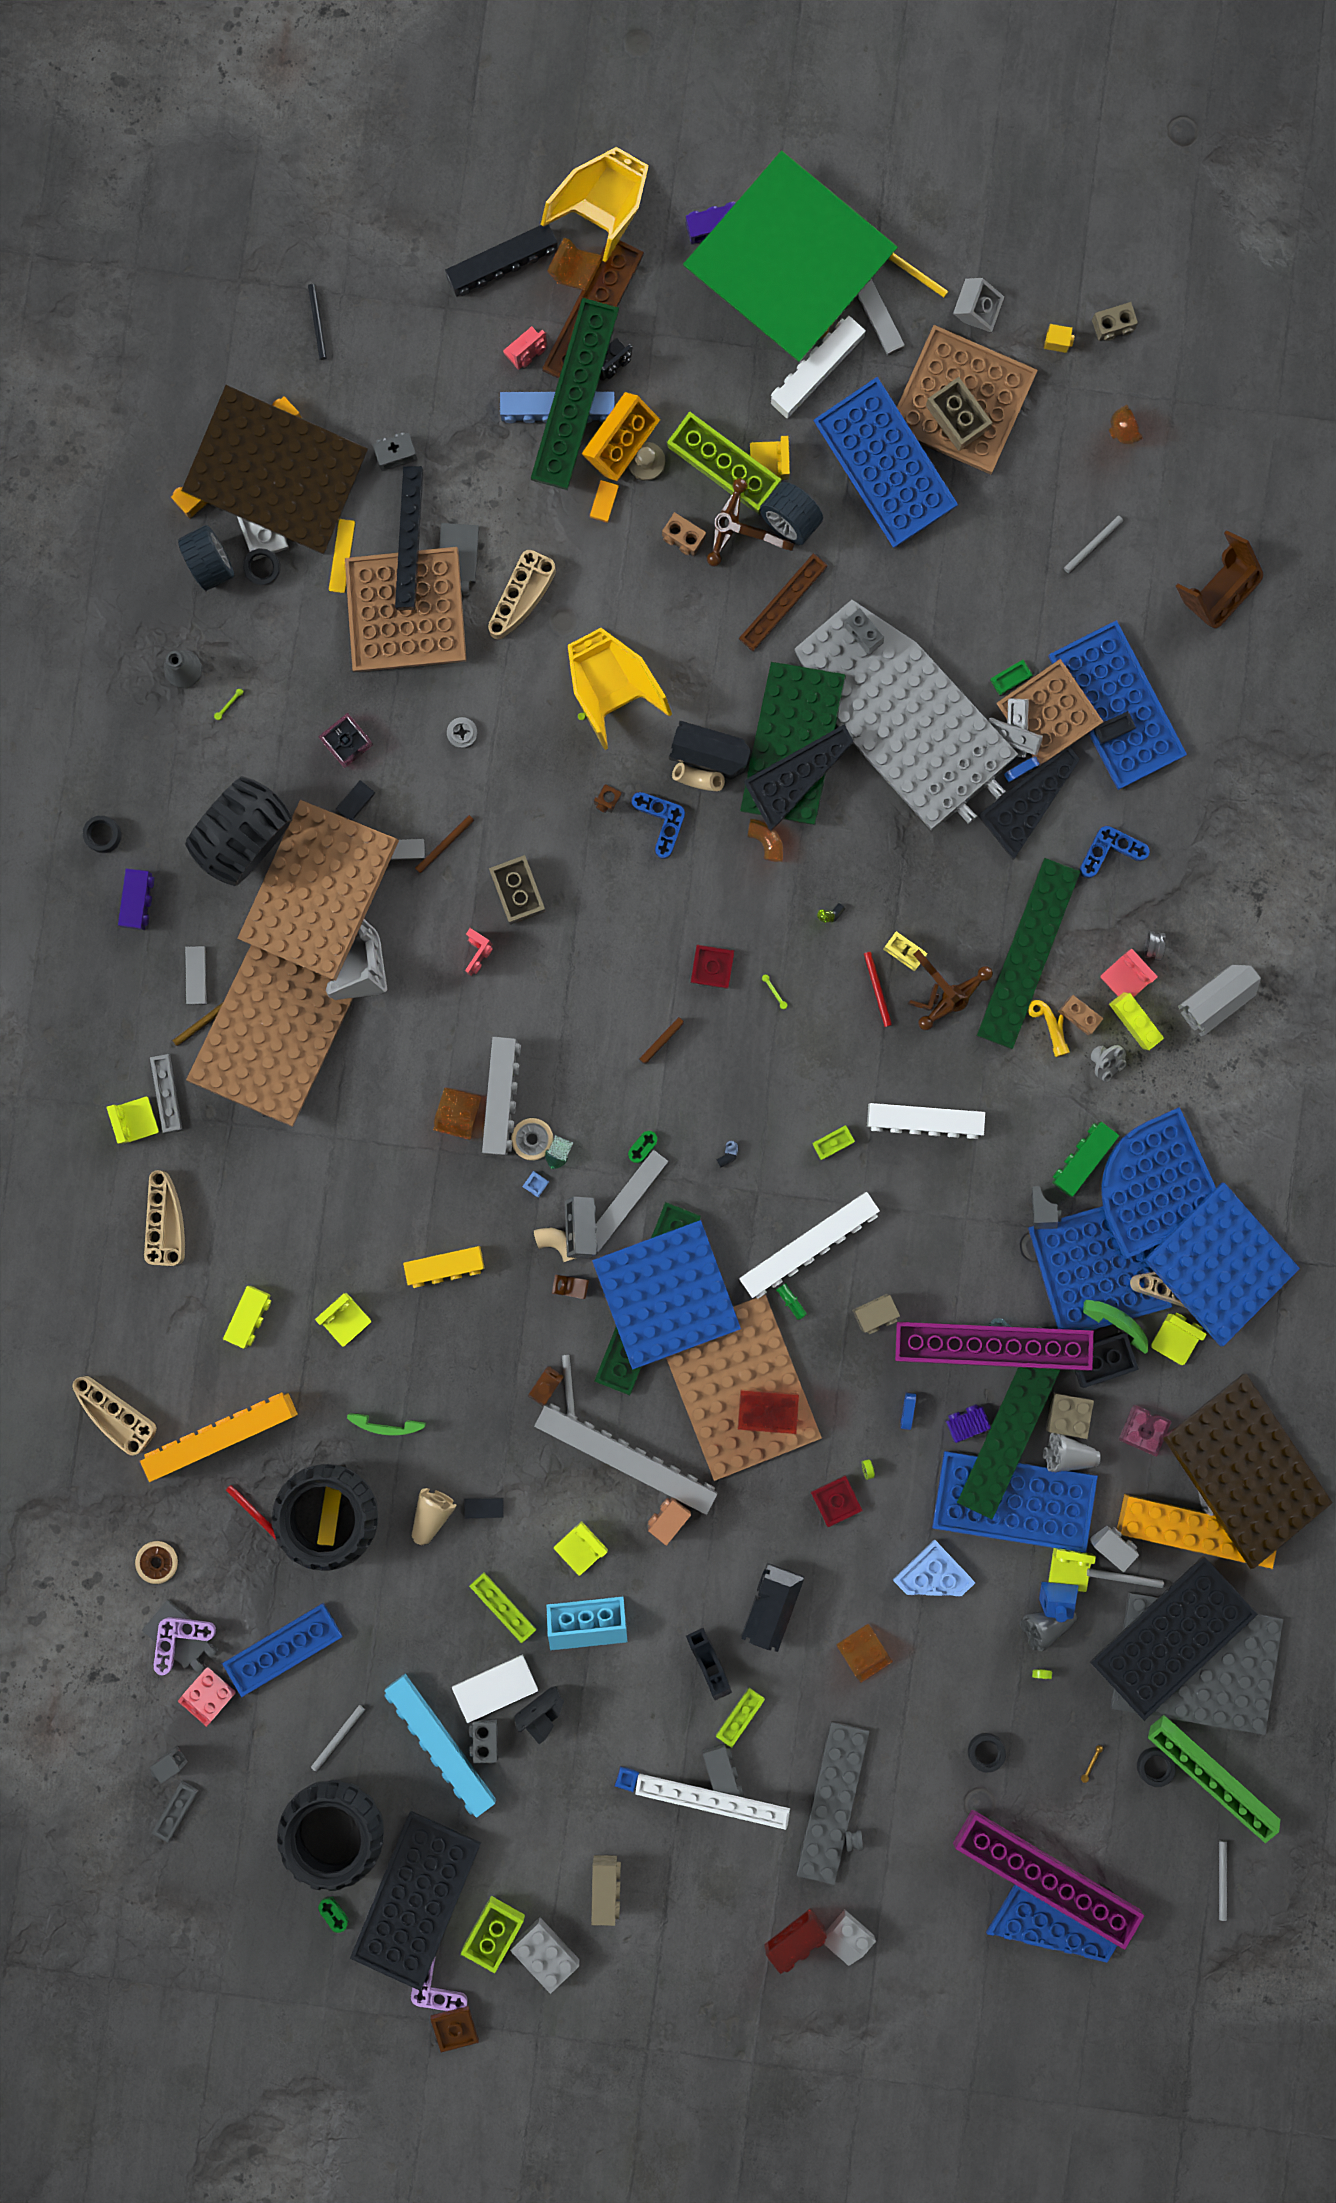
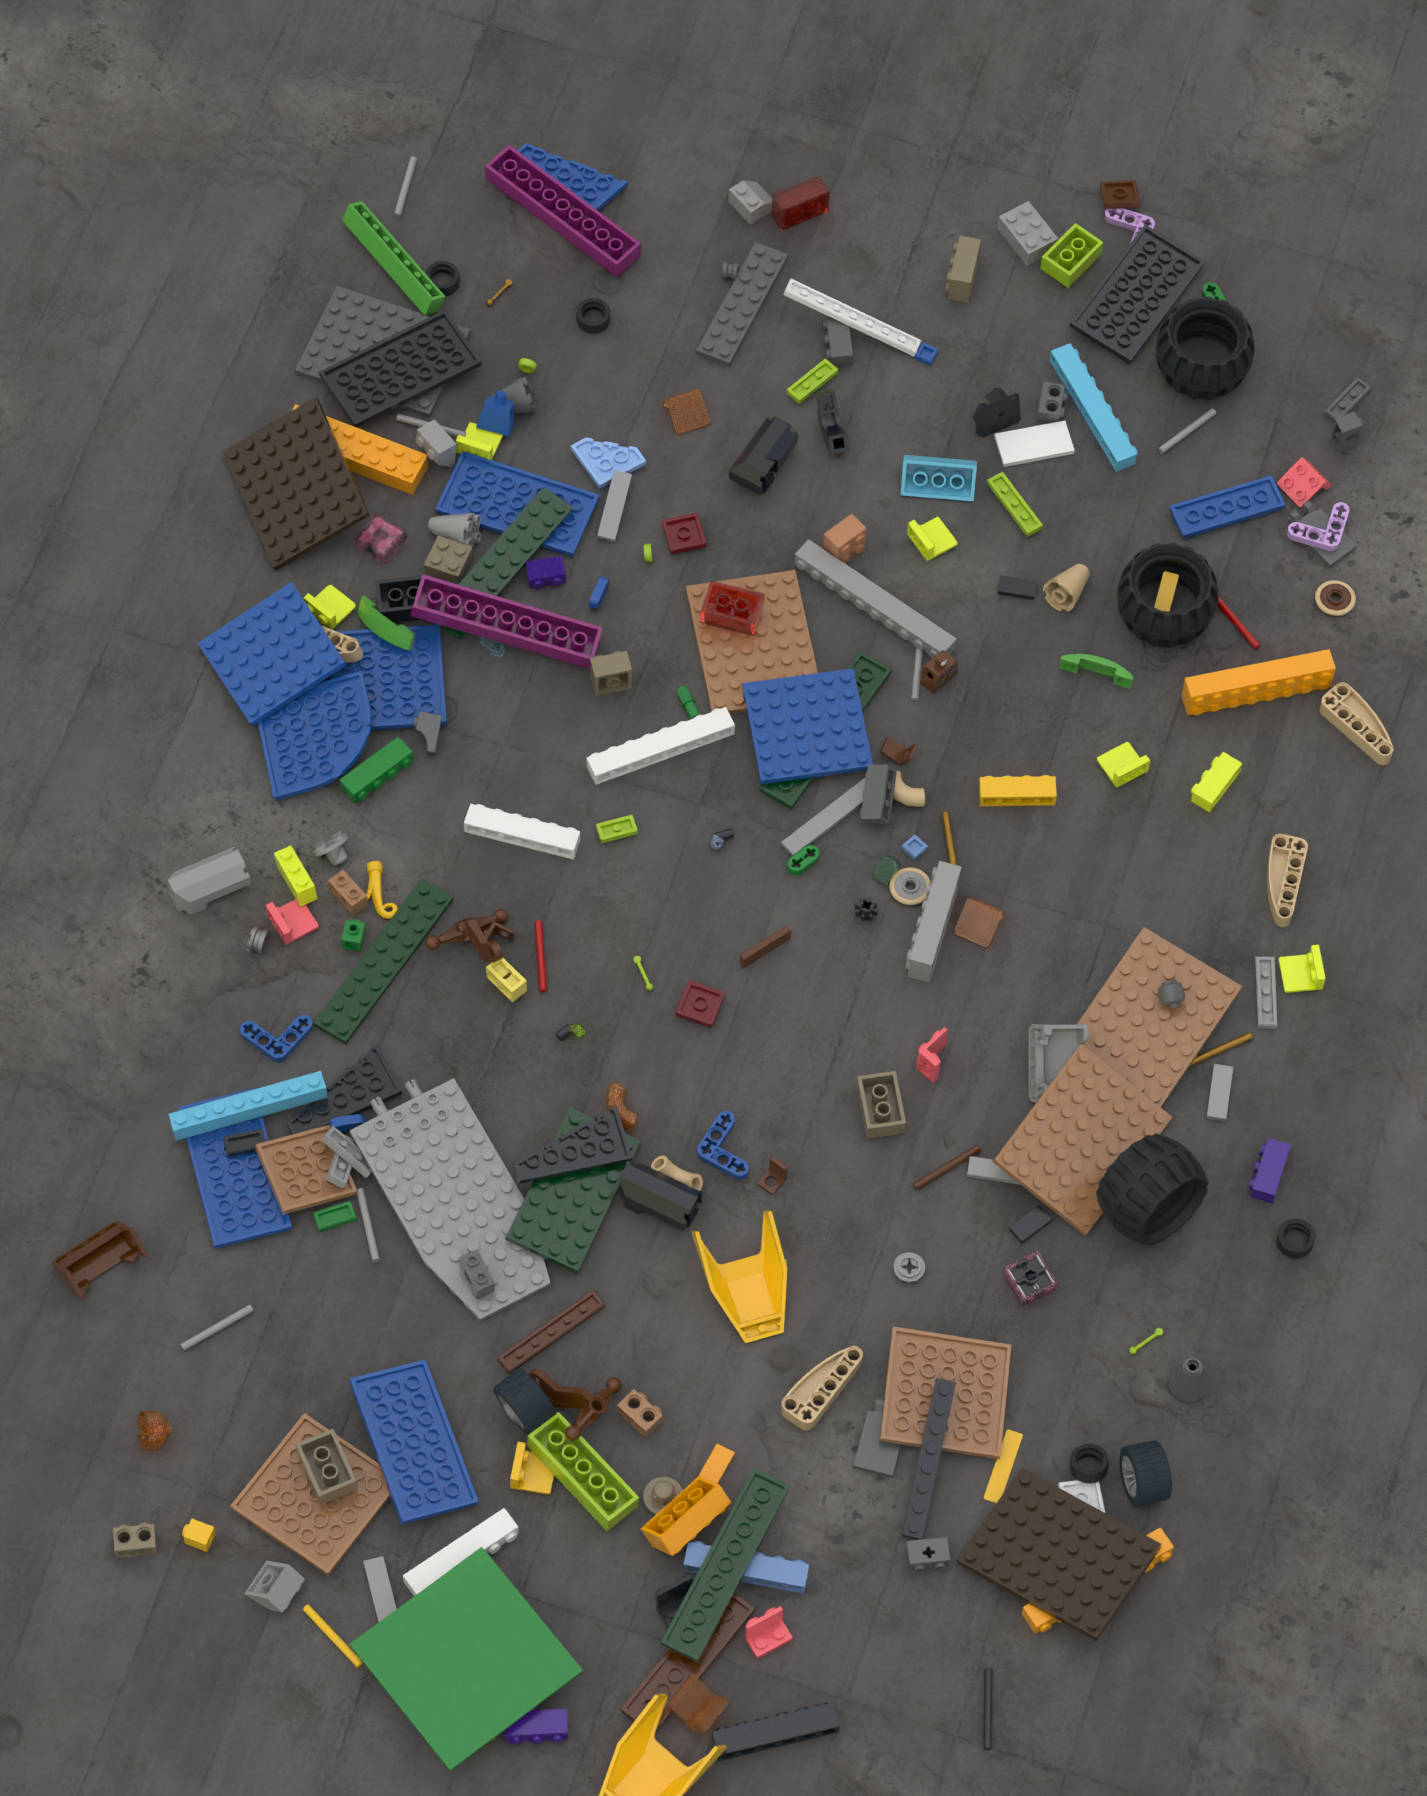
camera: 170 degrees left, 25 degrees down
none -> medium azure brick [169,1071,327,1141]
none -> green brick [341,919,366,952]
none -> light grey bar [357,1188,380,1262]
none -> light grey tile [597,470,632,542]
none -> black gear [855,897,878,922]
none -> pearl gold bar [941,812,958,866]
none -> dark grey head [1158,979,1185,1009]

